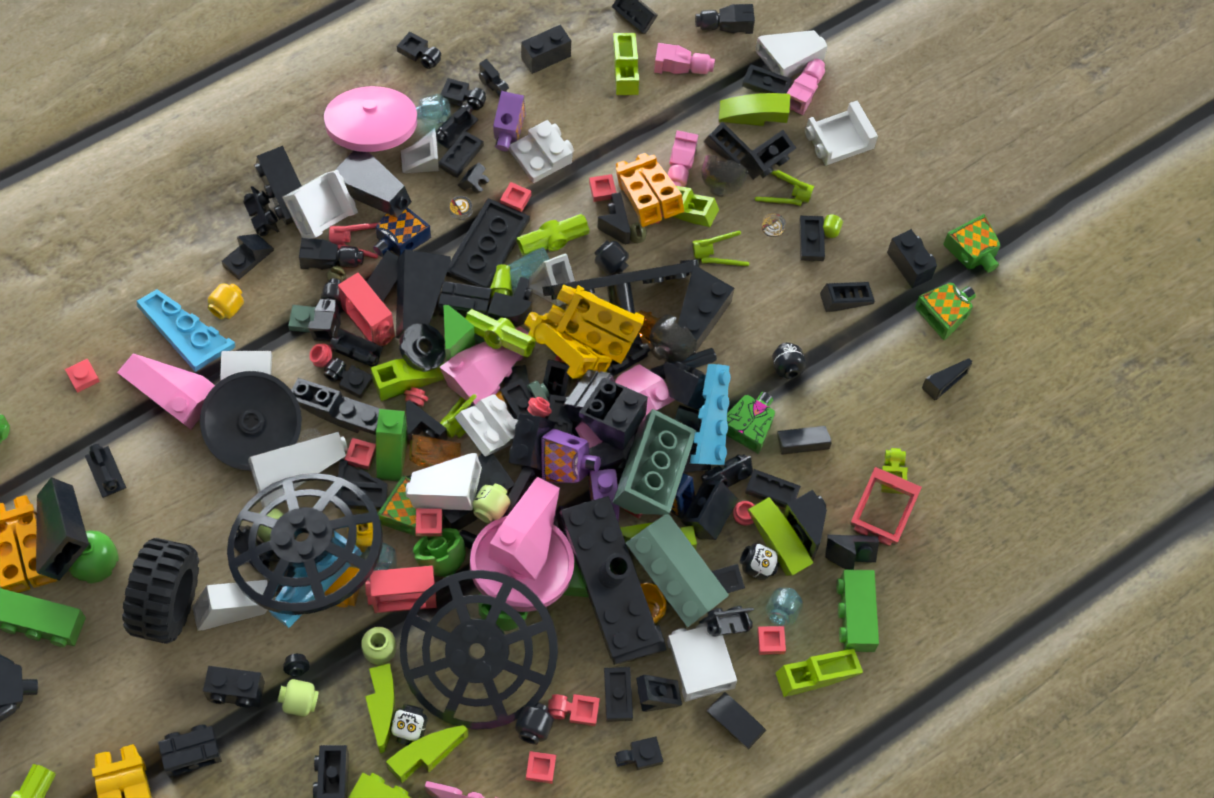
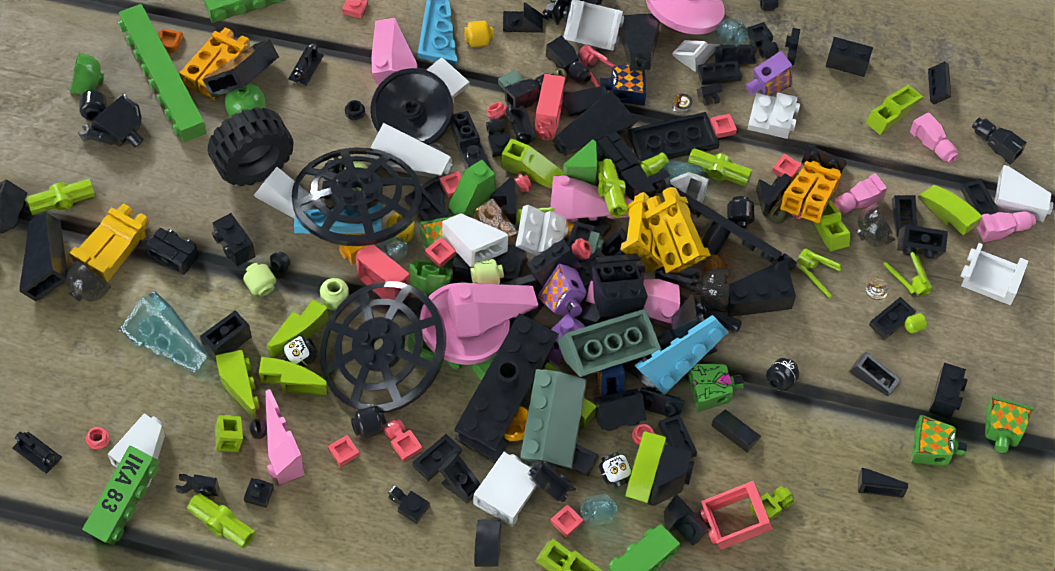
camera: 50 degrees right, 5 degrees down
black tile [399,323,446,372] -> none
none -> black plate [345,100,365,120]
none -> black hinge [801,145,847,174]

